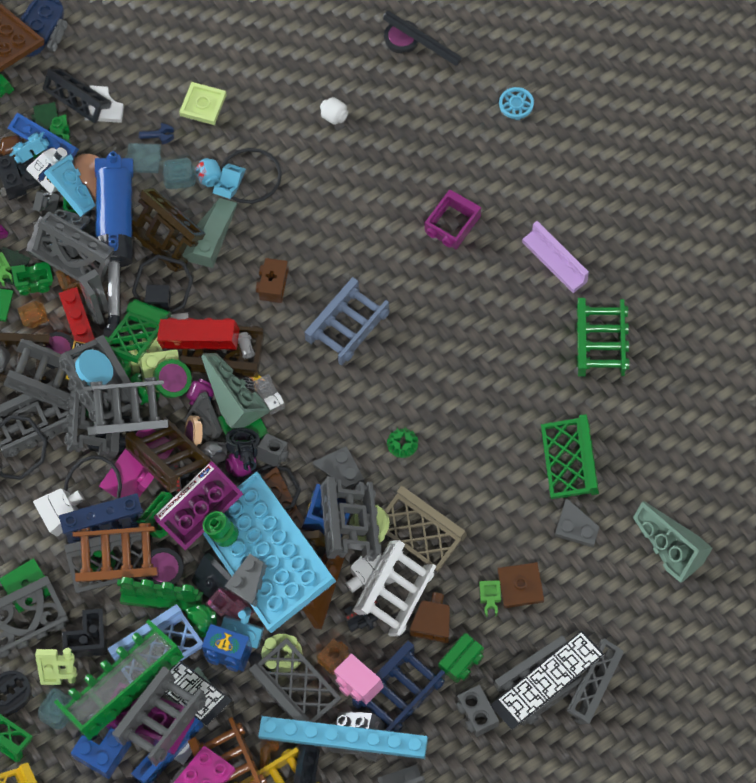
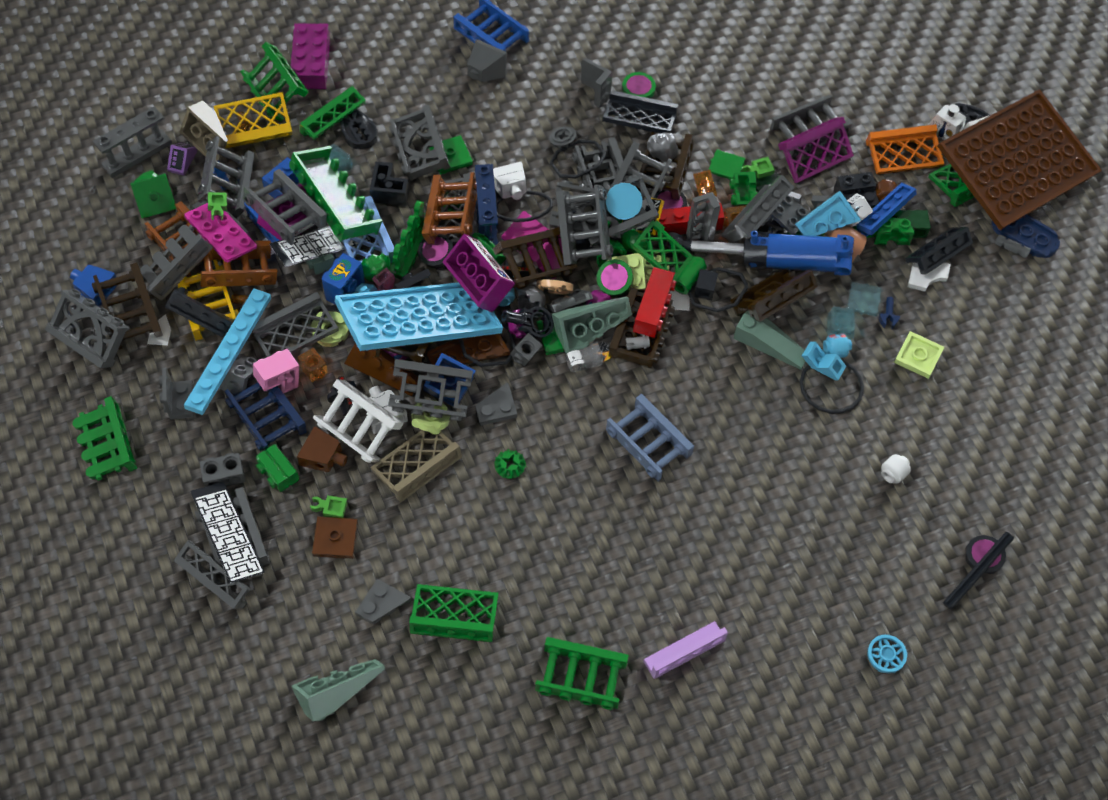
camera: 95 degrees right, 5 degrees down
medium azure hinge [10,132,49,163] -> none
yellowish green plate [35,648,77,685] -> none
green wheel [203,511,239,547] -> none
dark grey wing [225,554,267,607] -> none
reddish brown brick [256,258,289,303] -> none
magenta window [425,189,481,250] -> none

